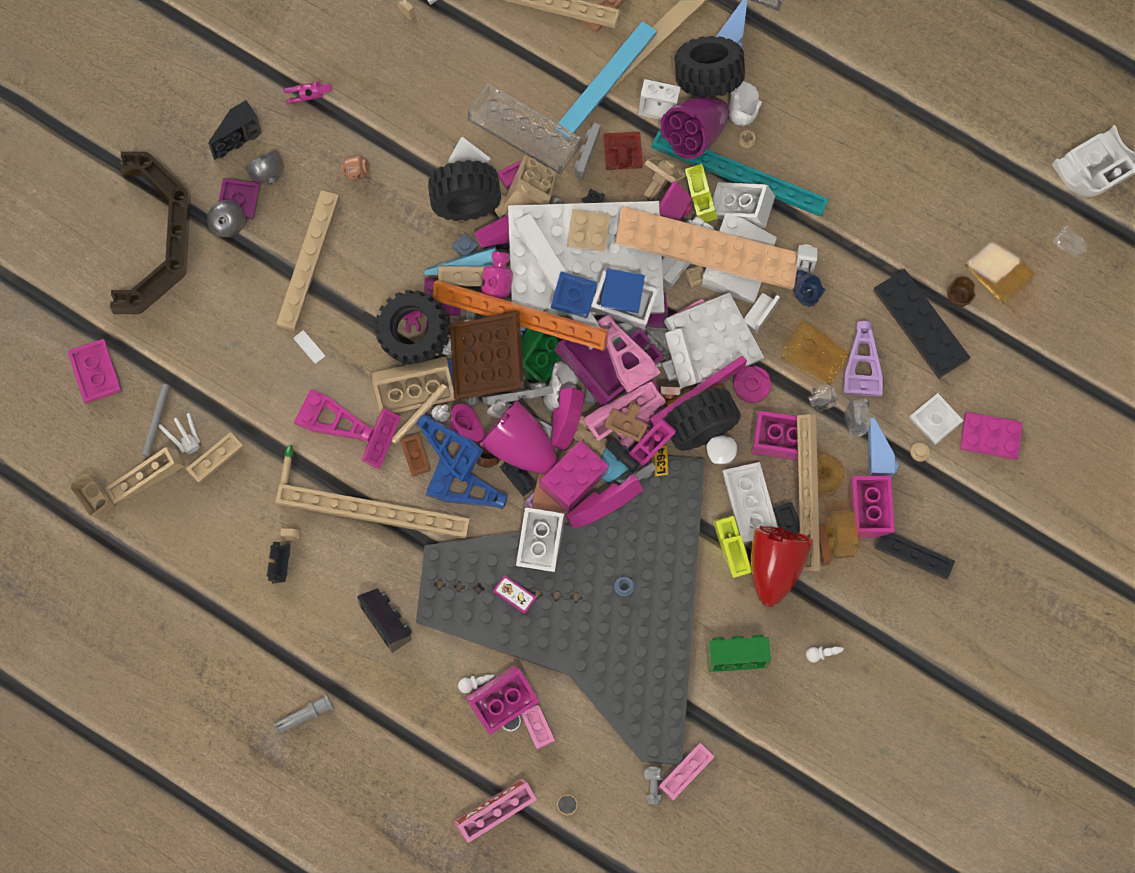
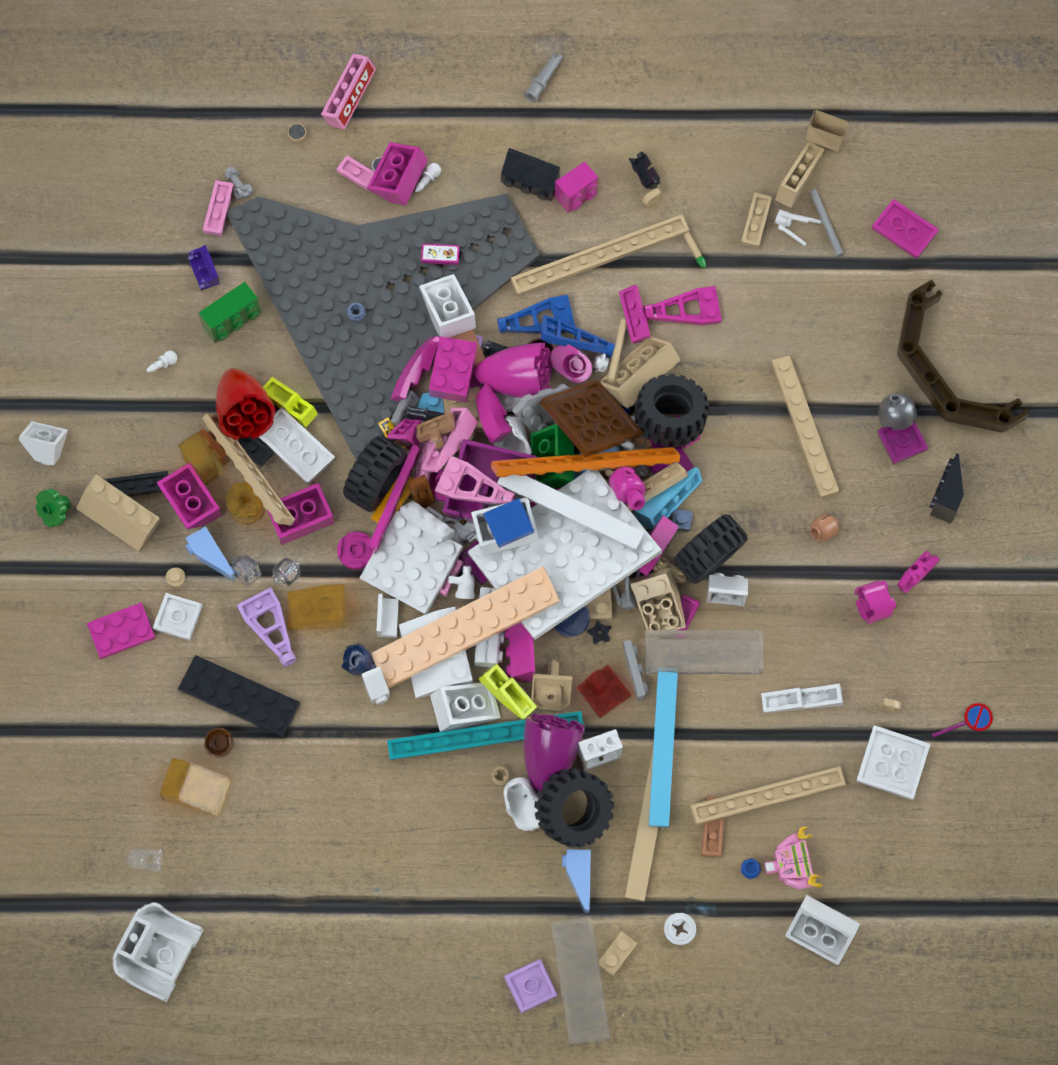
camera: 150 degrees right, 0 degrees up
flat silver cylinder [245,150,283,185] -> none
white sticker [293,330,325,364] -> none
dark orange plate [400,434,430,477] -> none
blue tile [550,272,597,319] -> none
tan plate [567,209,610,253] -> none
white hair [706,435,737,465] -> none
none -> white slope [19,421,68,465]
none -> green plant [35,488,71,527]
none -> tan slope [76,475,161,552]
none -> dark purple hinge [188,245,220,291]
none -> white piece [448,566,475,599]
none -> dark pink brick [555,161,598,213]
none -> white slope [761,684,844,713]
none -> dark pink brick [854,580,896,624]

